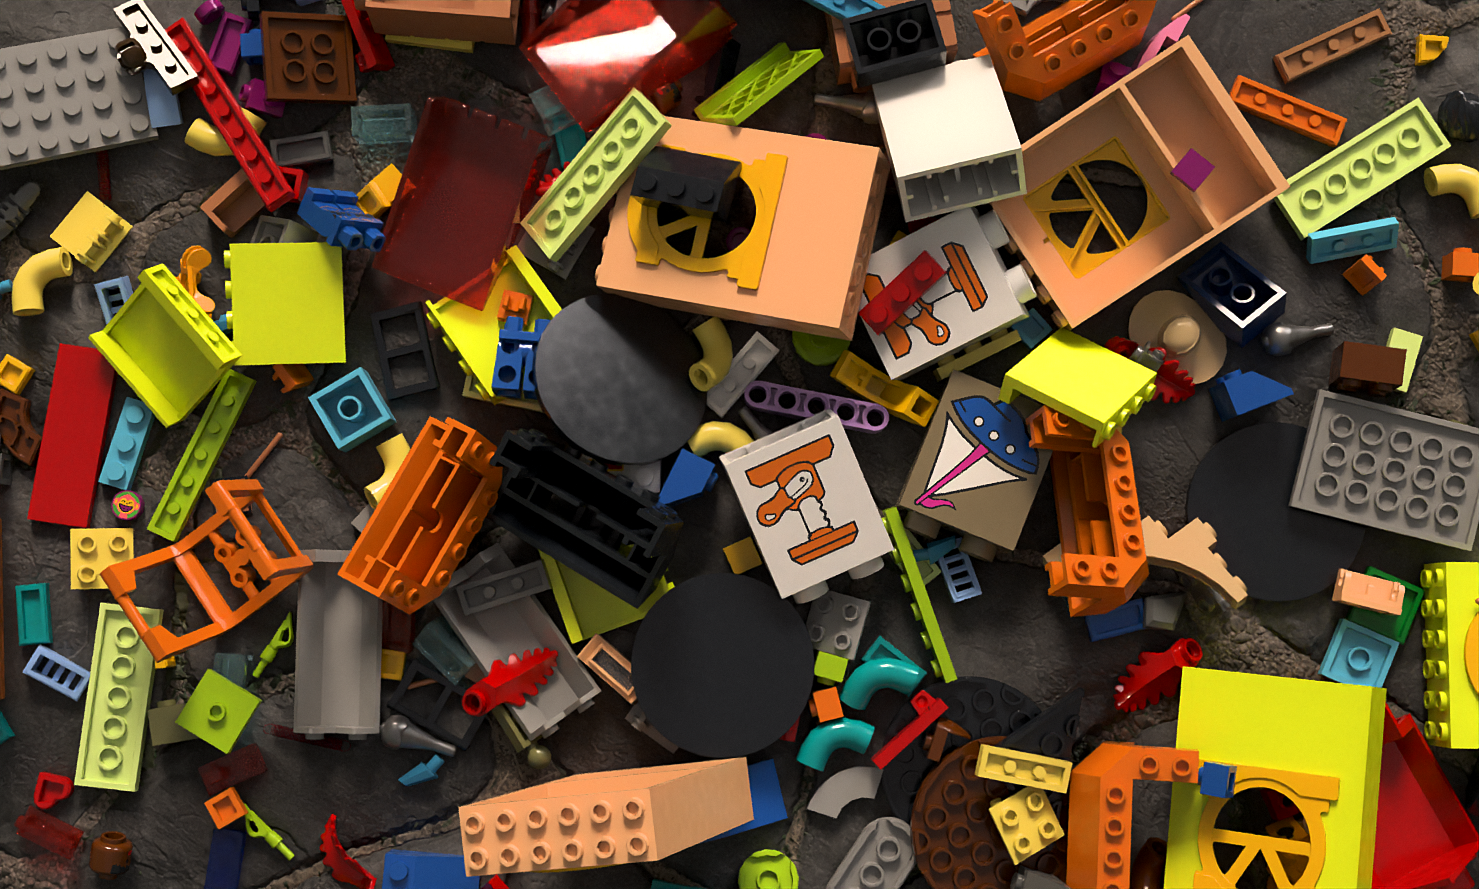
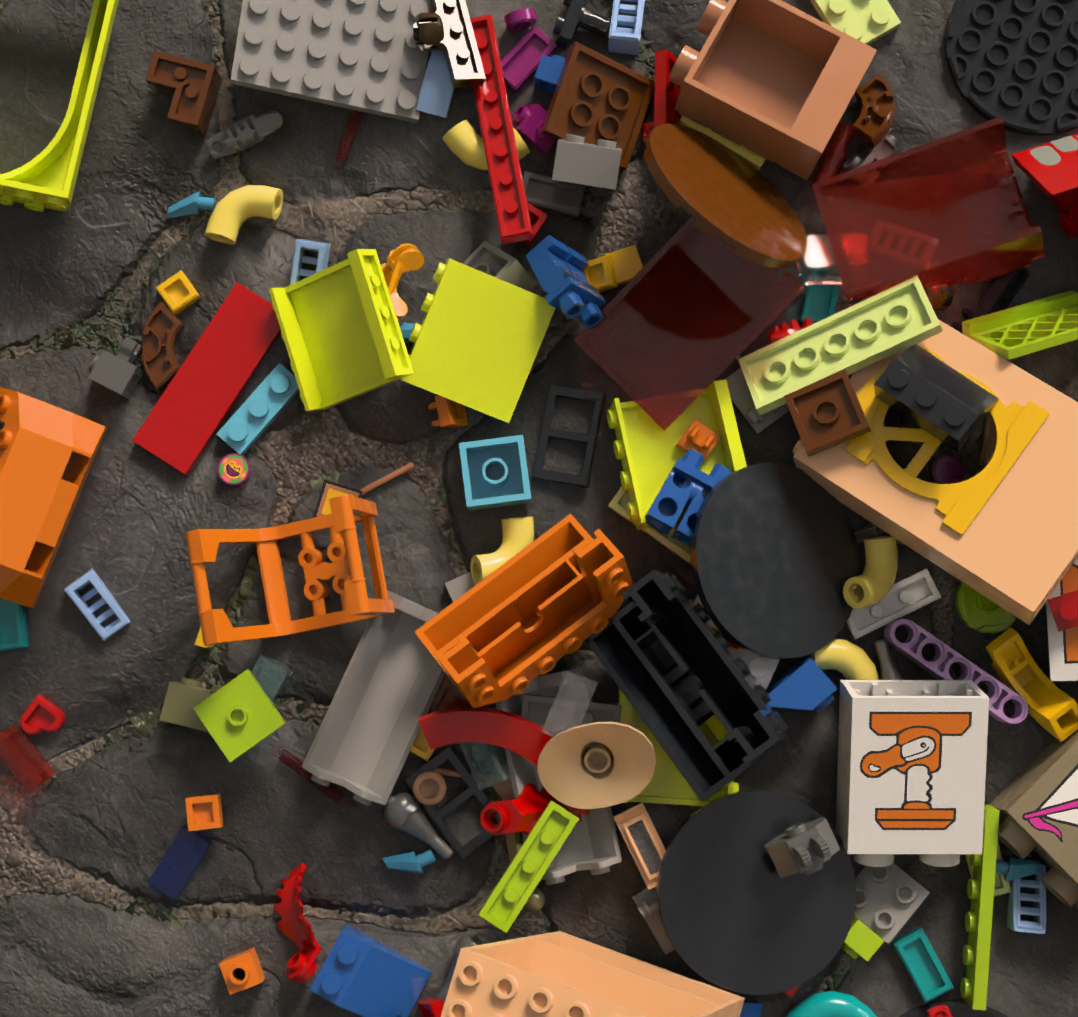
camera: 25 degrees right, 0 degrees up
teal tile [15,583,53,646] -> none
light yellow hinge [50,191,133,272] -> none
light yellow hinge [70,528,134,590] -> none
yellowish green plate [74,603,164,792] -> none
reddish brown head [89,831,133,880] -> none
lime plate [147,369,257,542] -> none
clear red hinge [198,743,268,796] -> none
nougat panel [200,168,266,238] -> none
lime hand [244,803,295,861] -> none
lime hand [252,611,294,678] -> none
clear light blue panel [351,103,417,145] -> none
yellow tile [723,537,762,574] -> none
orange plate [808,686,844,723] -> none
teal cylinder [839,657,919,710] -> none
none -> medium nougat tile [413,771,446,805]
none -> red tile [418,707,553,766]
none -> lime plate [478,800,579,933]
none -> tan hat [537,721,656,809]
none -> clear plate [542,670,598,737]
none -> light grey slope [552,134,622,190]
none -> reddish brown tile [644,124,808,269]
none -> dark grey hinge [763,817,840,879]
none -> reddish brown plate [784,370,871,457]

